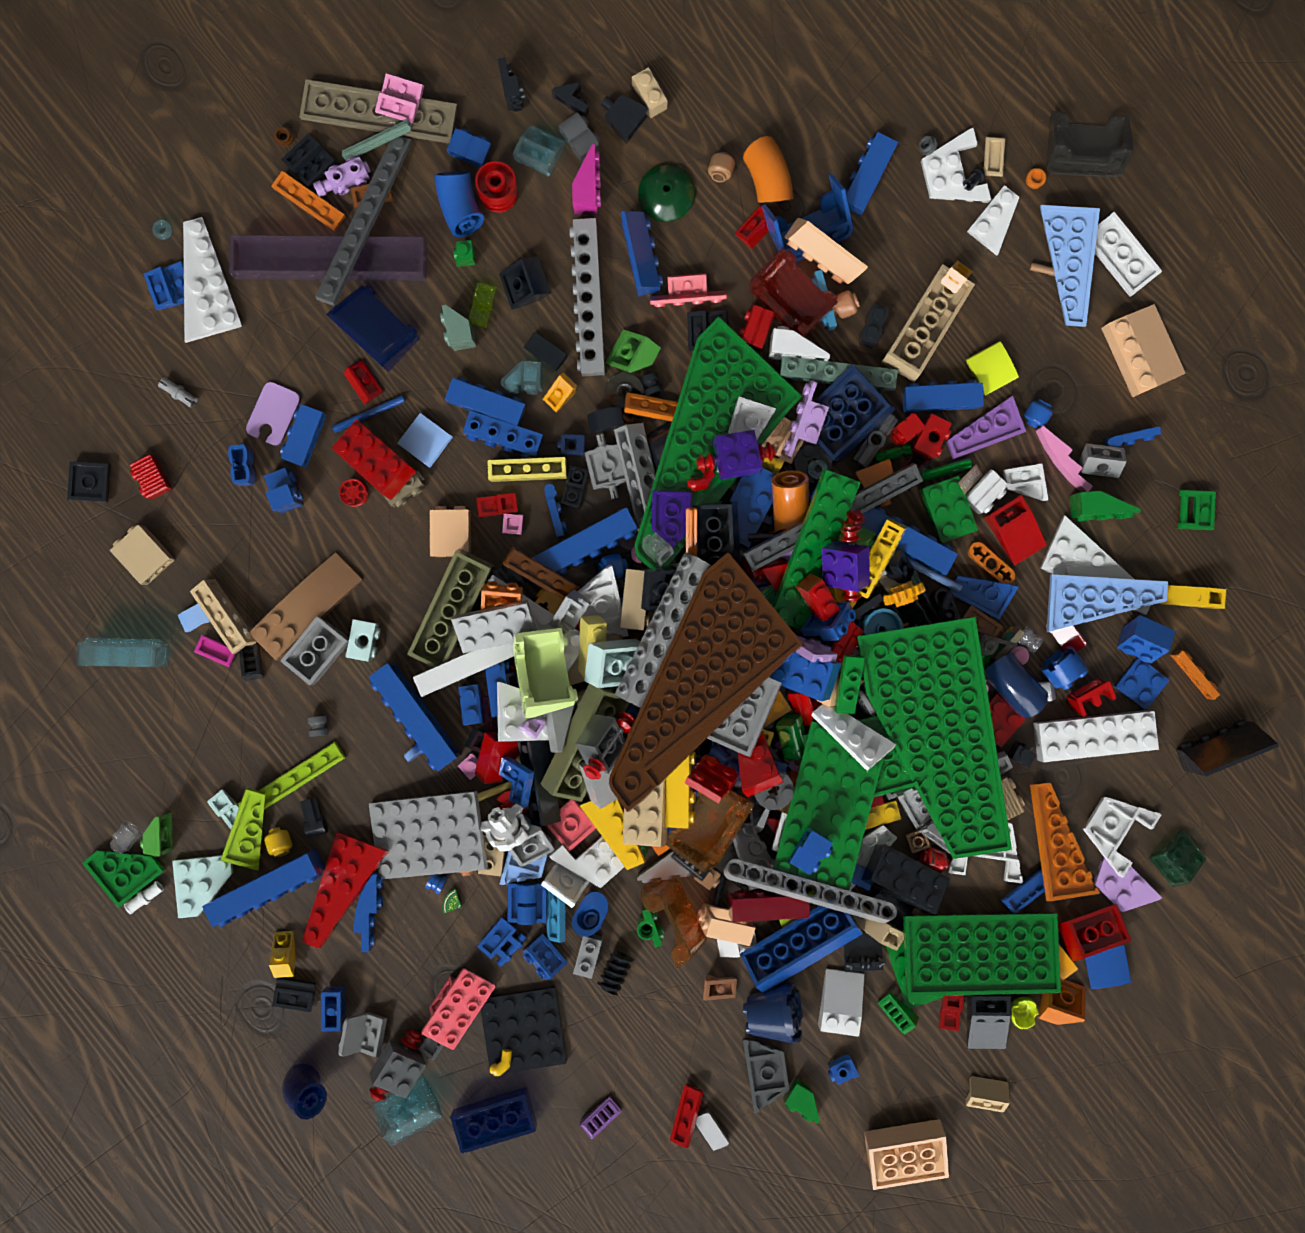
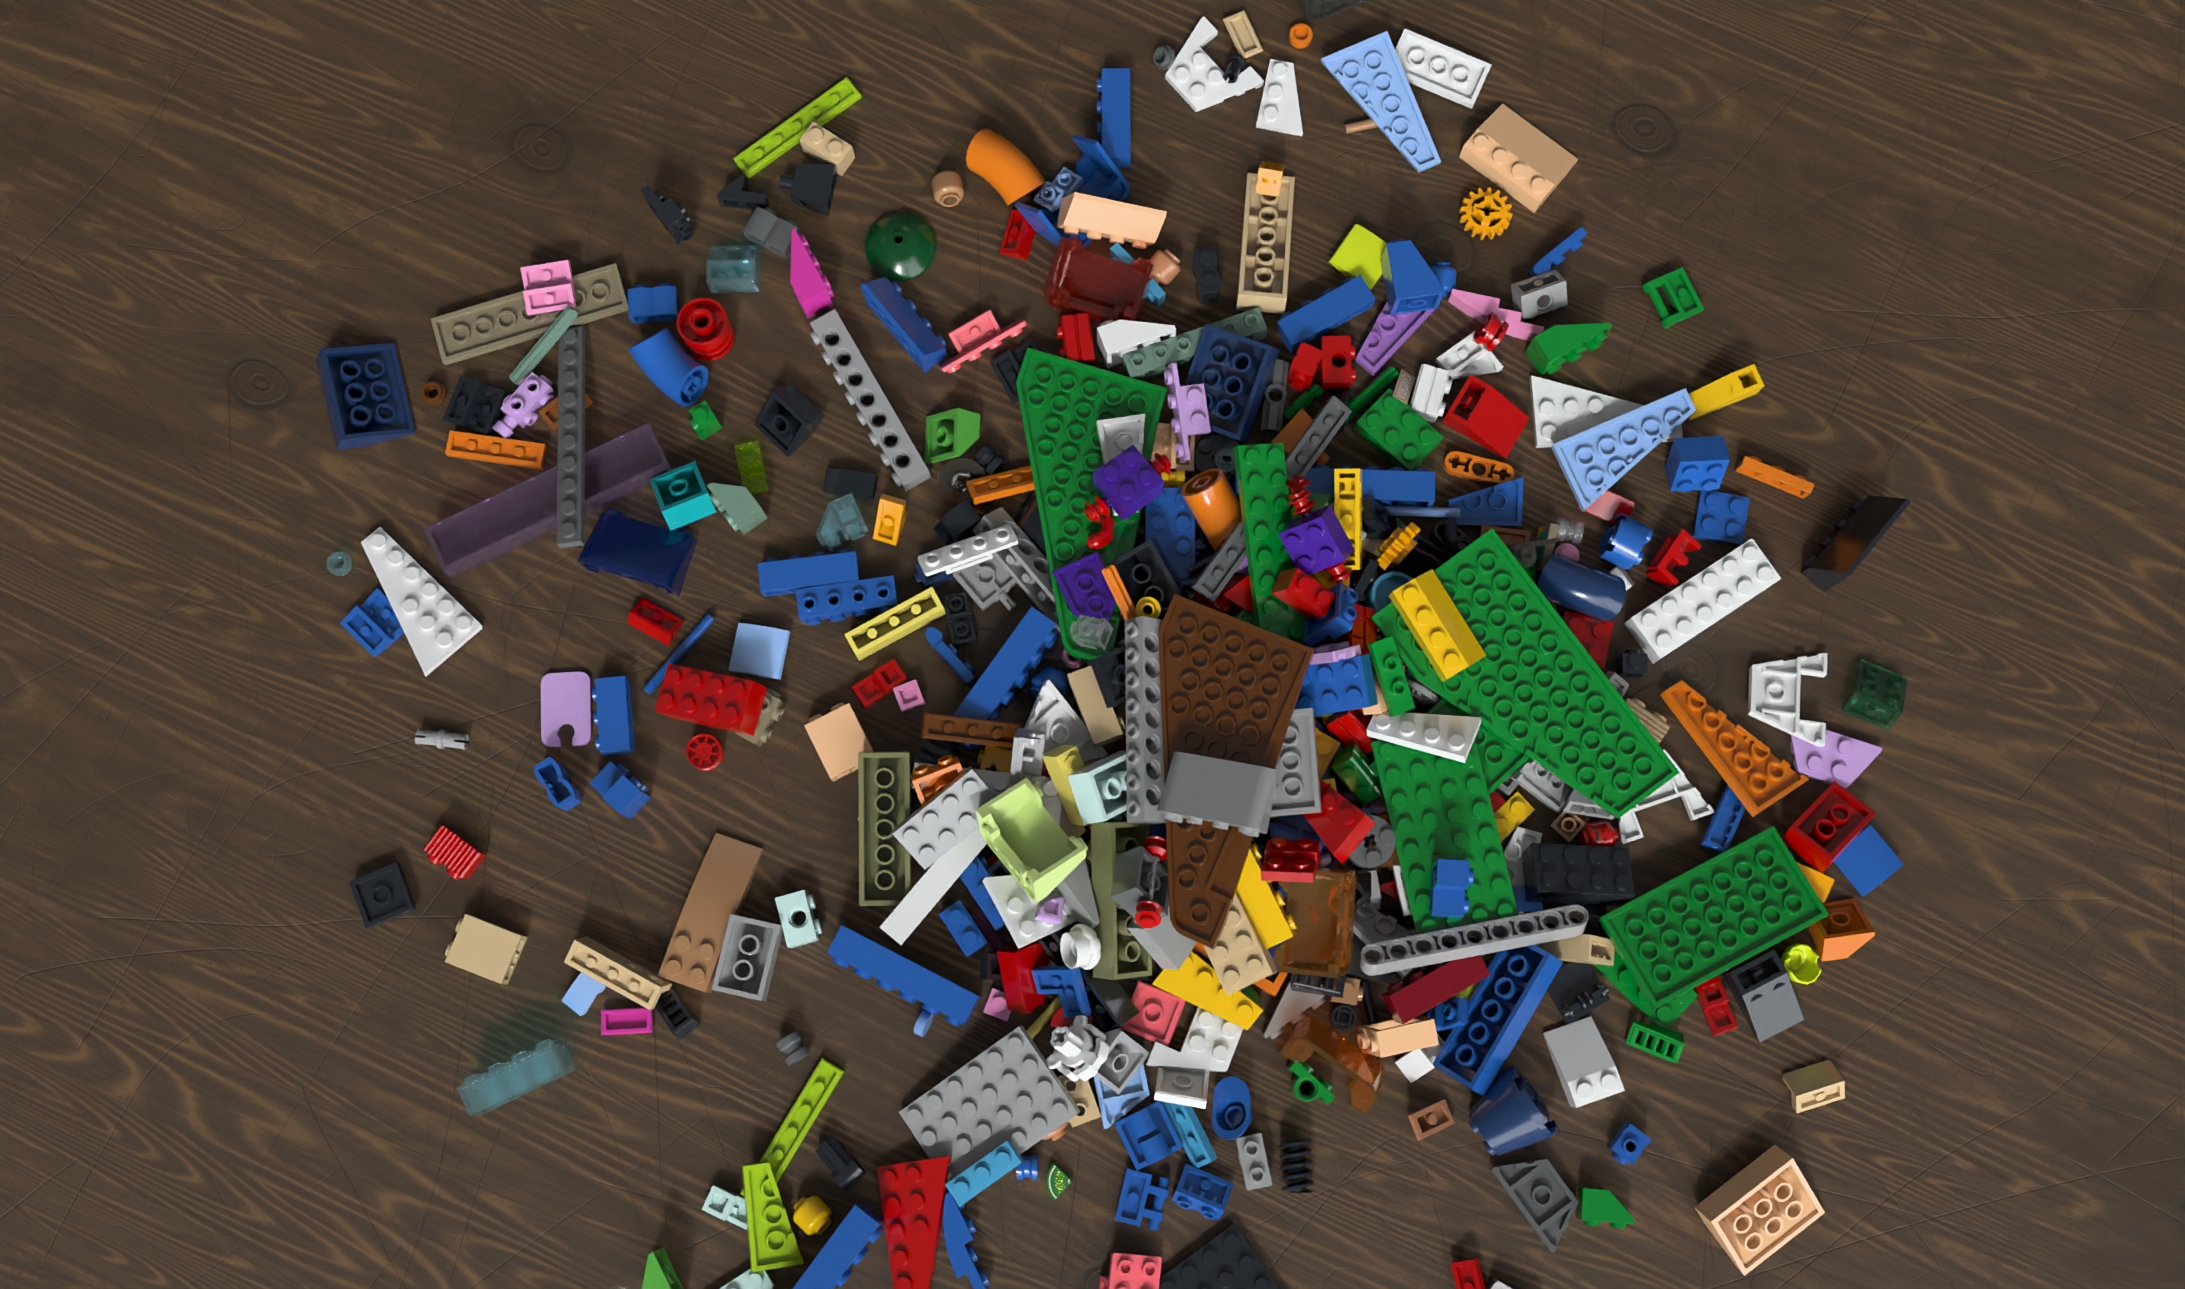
camera: 25 degrees left, 10 degrees down
none -> dark blue slope [316,343,415,450]
none -> teal brick [649,461,716,531]
none -> lime tile [733,77,862,179]
none -> white bracket [918,524,1018,576]
none -> dark azure plate [945,1139,1024,1207]
none -> light blue slope [1033,167,1084,213]
none -> white piece [1060,924,1101,970]
none -> yellow plate [1136,597,1161,619]
none -> light grey windscreen [1157,752,1279,837]
none -> black wheel [1329,1005,1357,1031]
none -> blue slope [1380,239,1445,315]
none -> yellow slope [1389,569,1486,682]
none -> blue slope [1420,997,1467,1031]
none -> light orange gear [1459,187,1512,240]
none -> red wheel [1472,312,1509,352]

